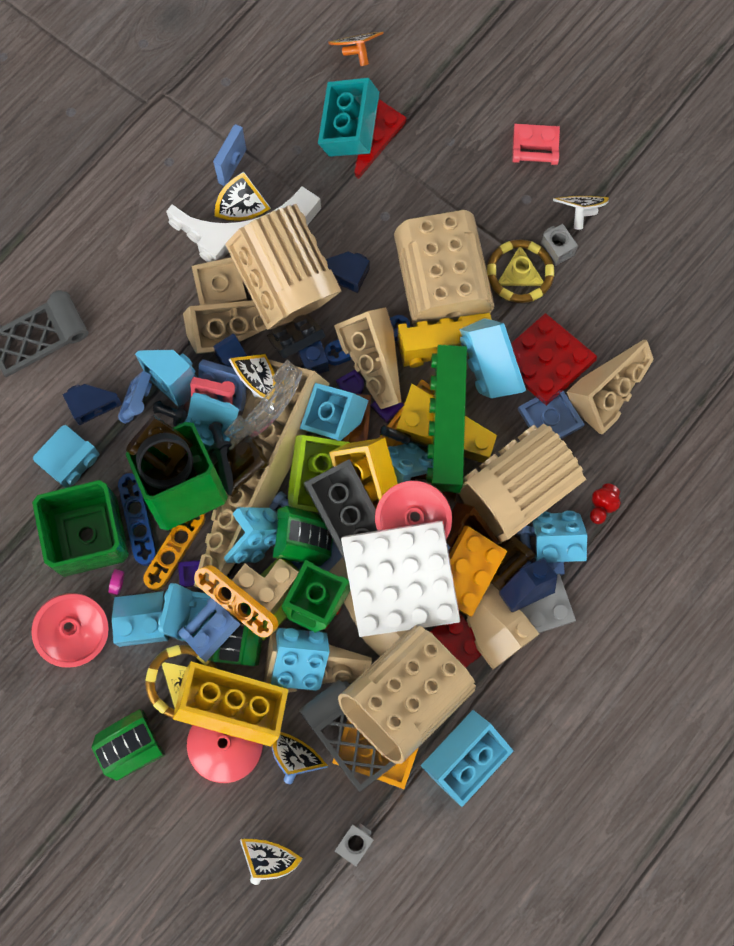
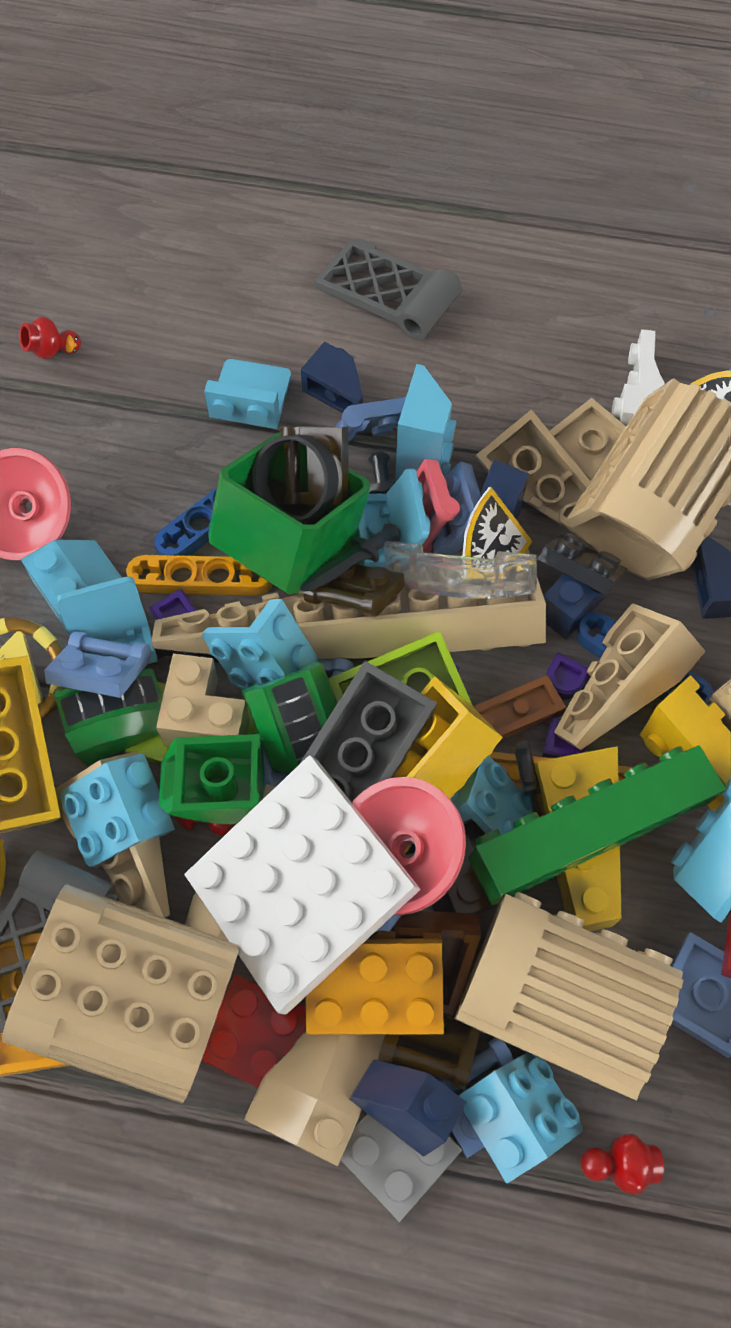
camera: 60 degrees right, 10 degrees down
green plate [32,480,129,577] -> none
dark pink tile [108,569,125,595] -> none
light orange beam [194,565,278,638] -> none
medium azure slope [300,383,369,441] -> none
medium azure slope [421,710,513,807] -> none

